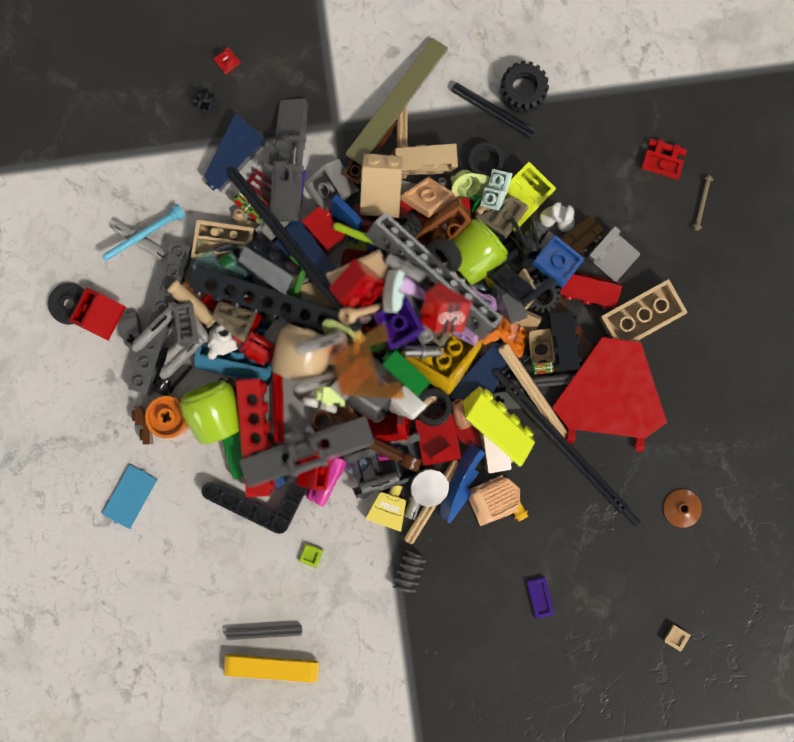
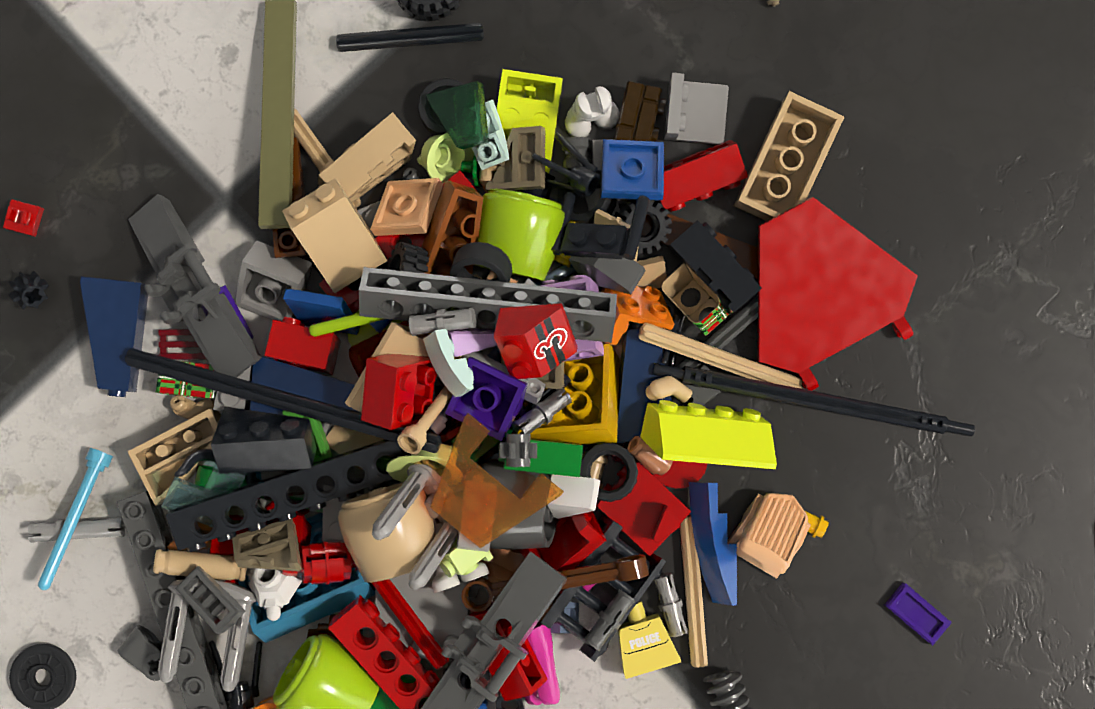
camera: 40 degrees left, 0 degrees up
red slope [69,287,126,341] -> none
tile [410,468,449,507] -> none
slope [480,432,513,473] -> none
dark orange dish [663,489,702,528] -> none
none -> clear green wing [427,81,489,150]
none -> dark grey gear [499,434,537,467]
none -> tan arm [646,376,692,403]

